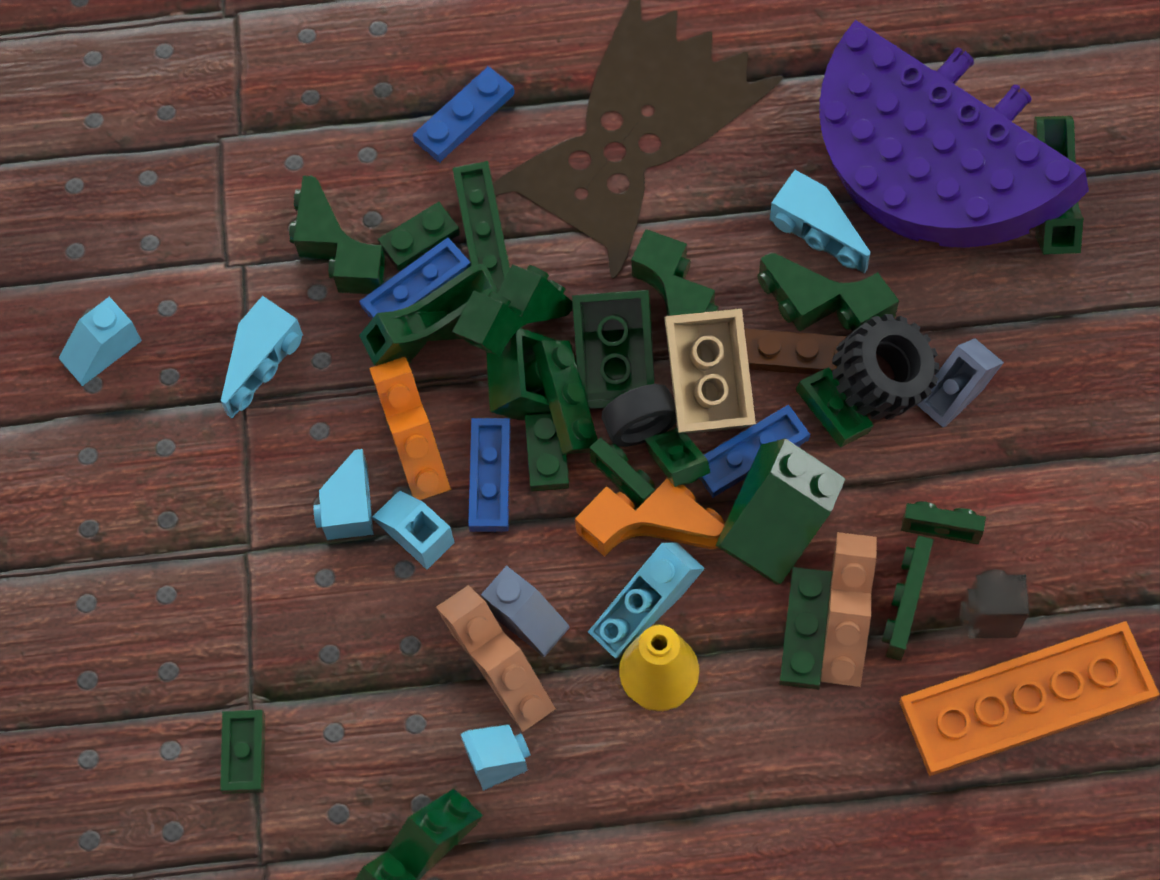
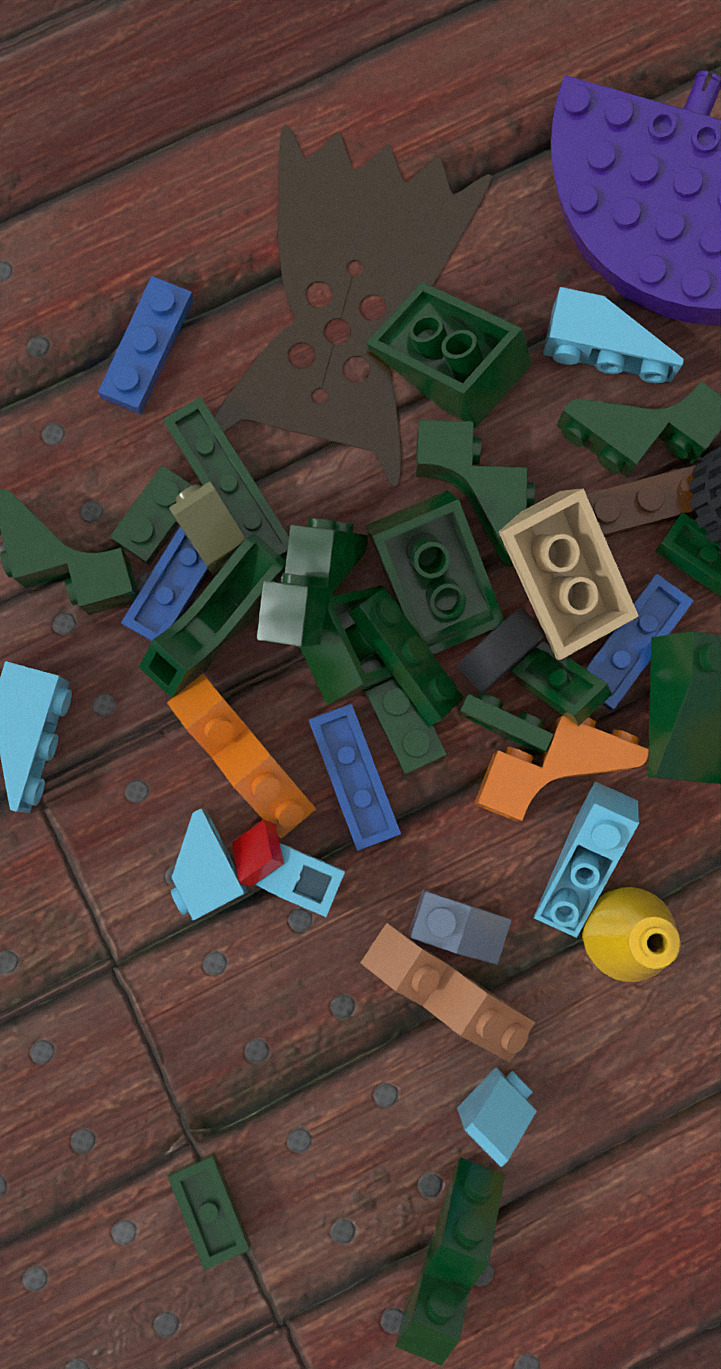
camera: 25 degrees left, 15 degrees up
none -> olive slope [169,481,246,575]
none -> red tile [232,819,284,887]
none -> dark green slope [366,282,532,427]

